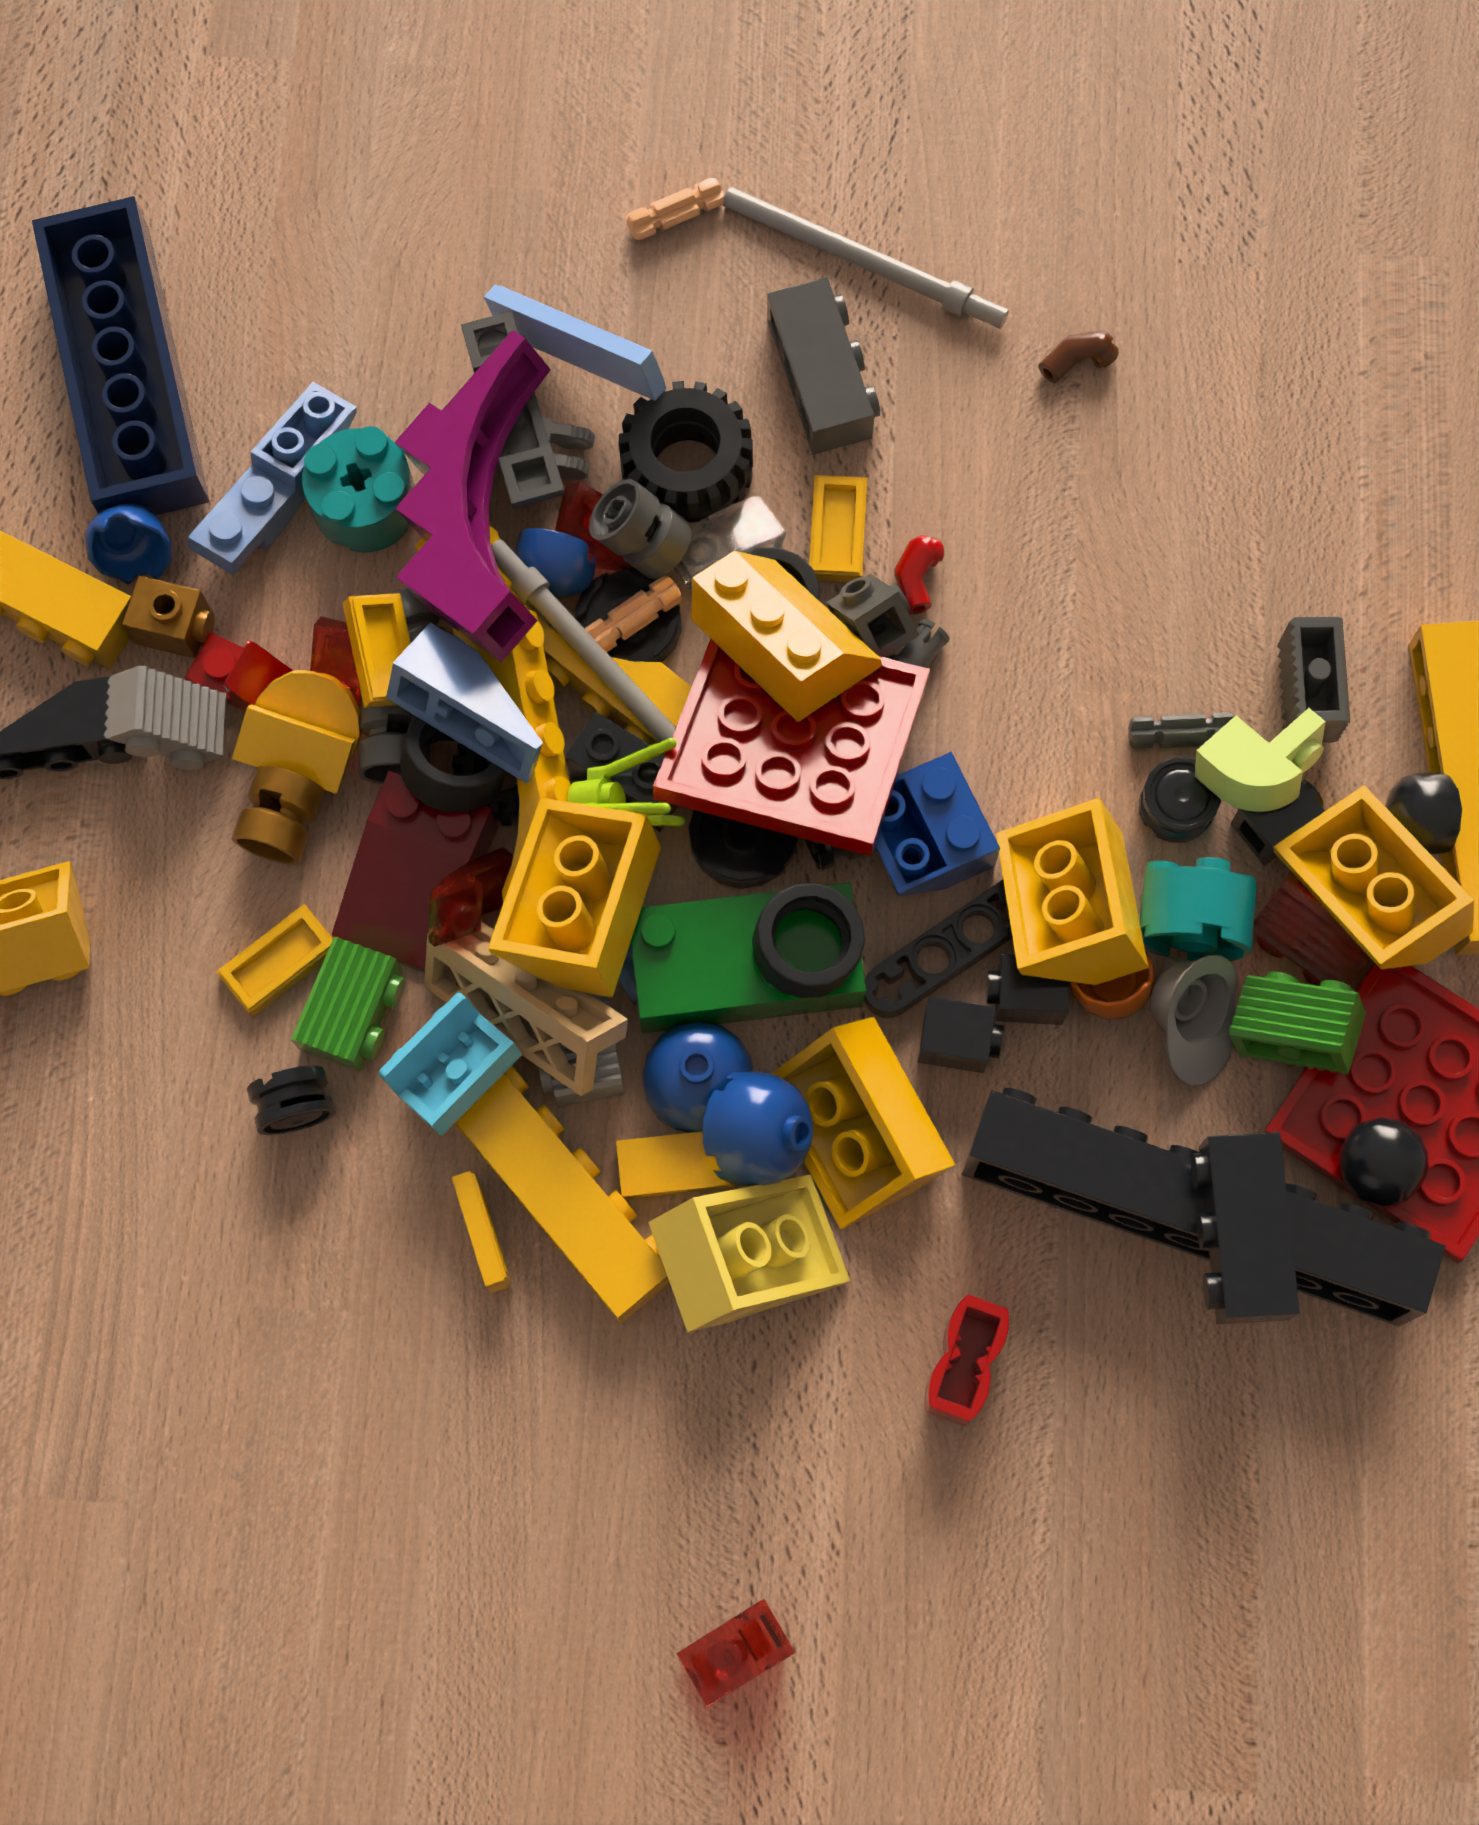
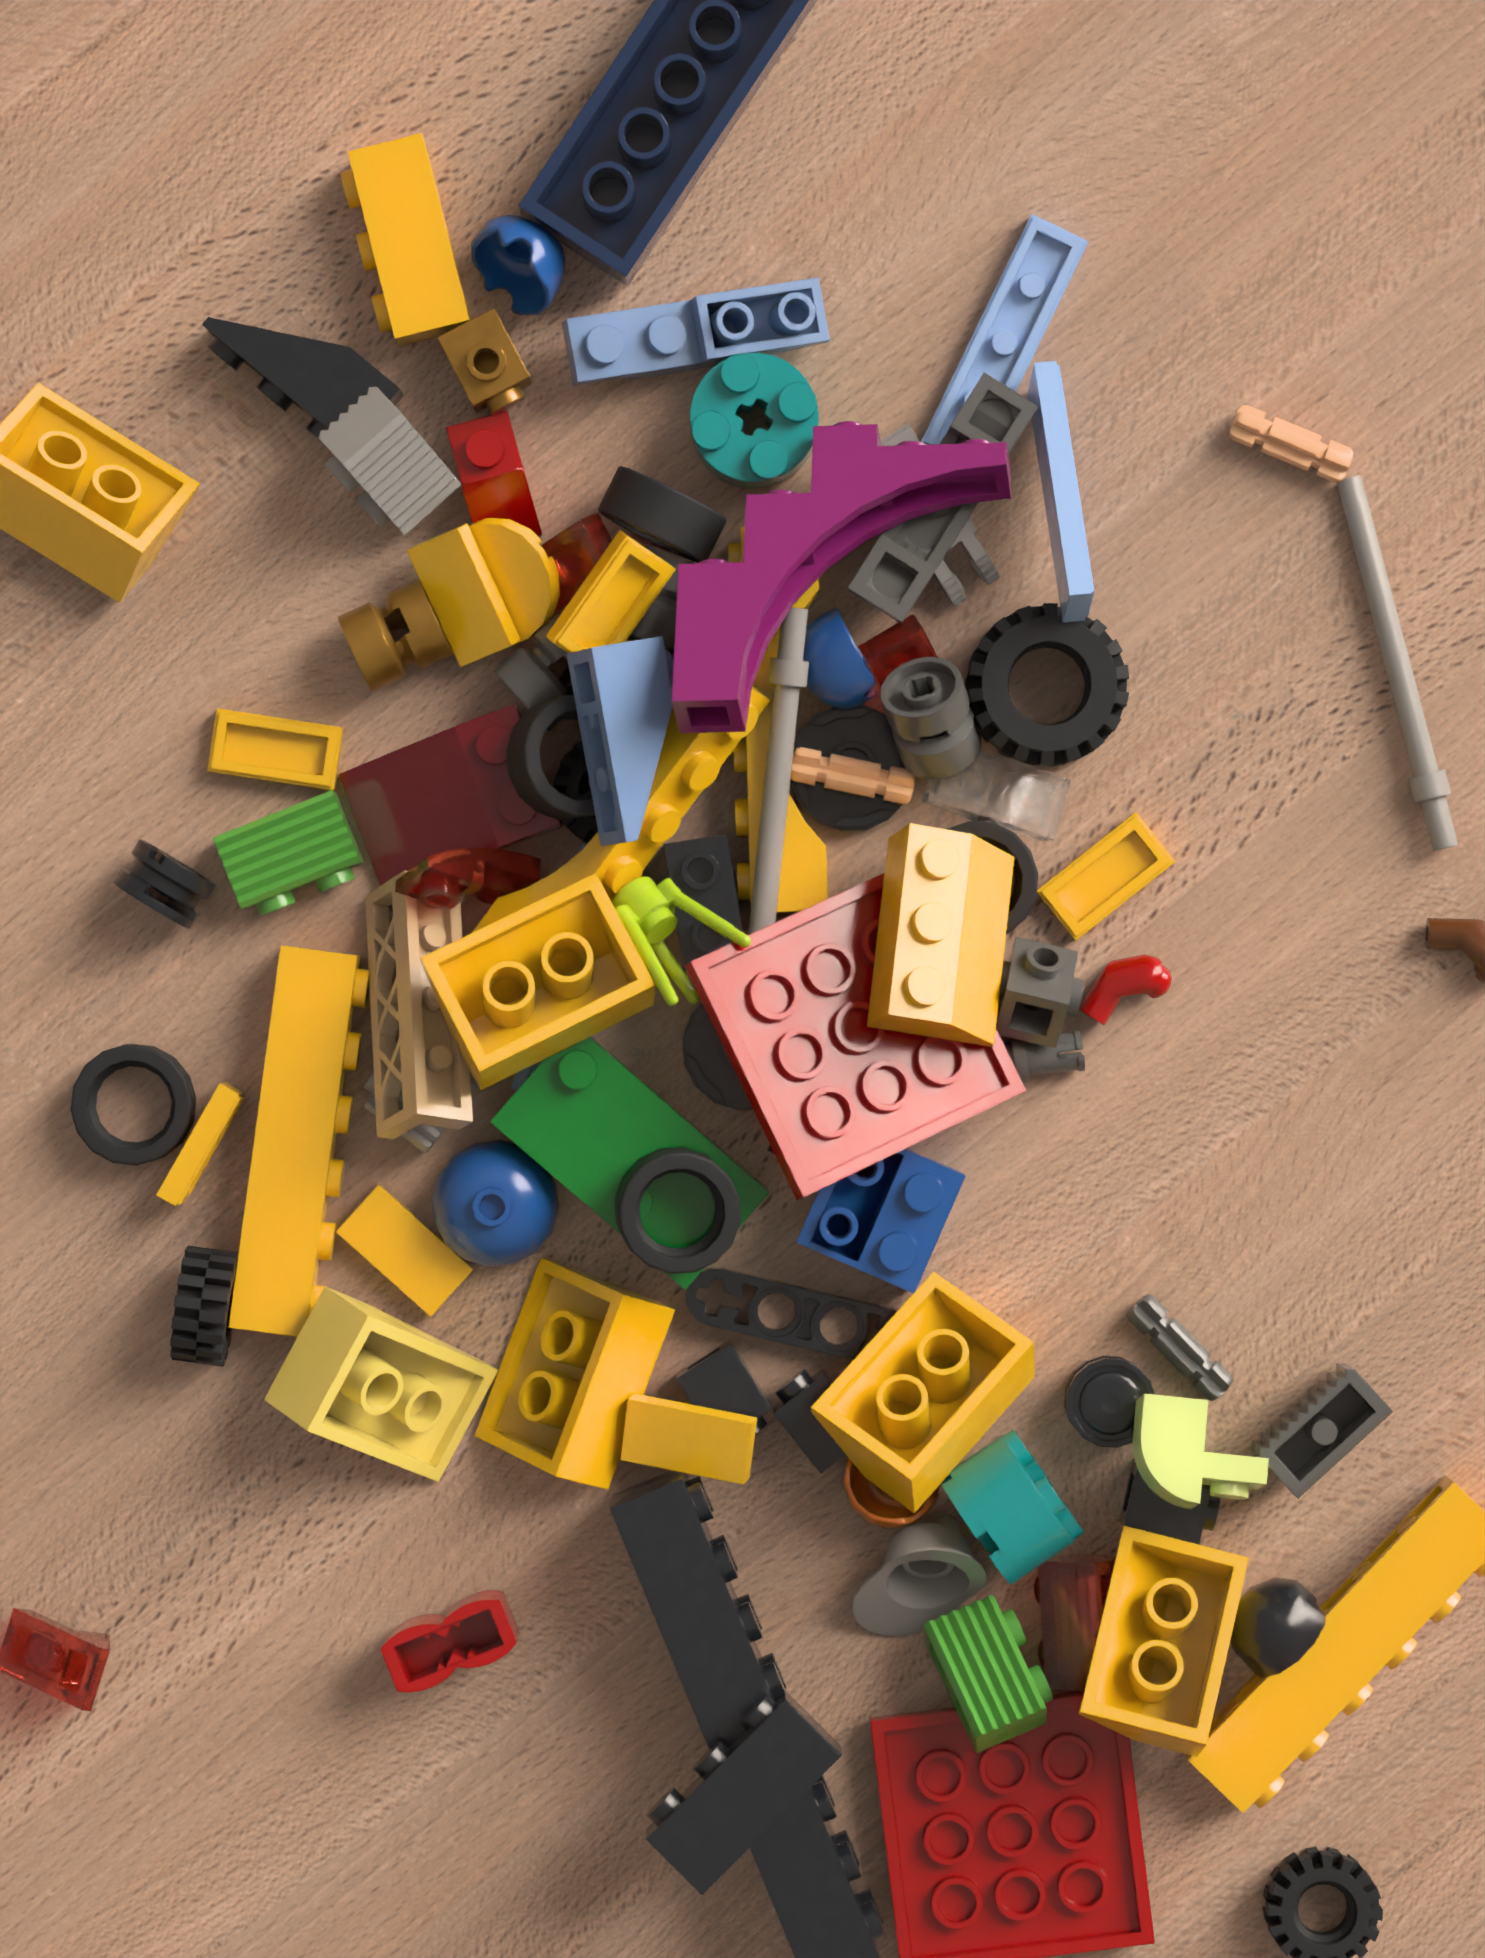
camera: 45 degrees right, 15 degrees up
medium azure bracket [378,993,523,1137] -> none
blue cylinder [703,1071,813,1186] -> none
dark grey brick [767,277,880,455] -> none
black hair [1339,1117,1429,1207] -> none
none -> black tyre [70,1044,197,1166]
none -> black tyre [170,1246,239,1367]
none -> black tyre [598,466,726,563]
none -> yellow tile [620,1393,757,1485]
none -> light blue tile [921,214,1089,445]

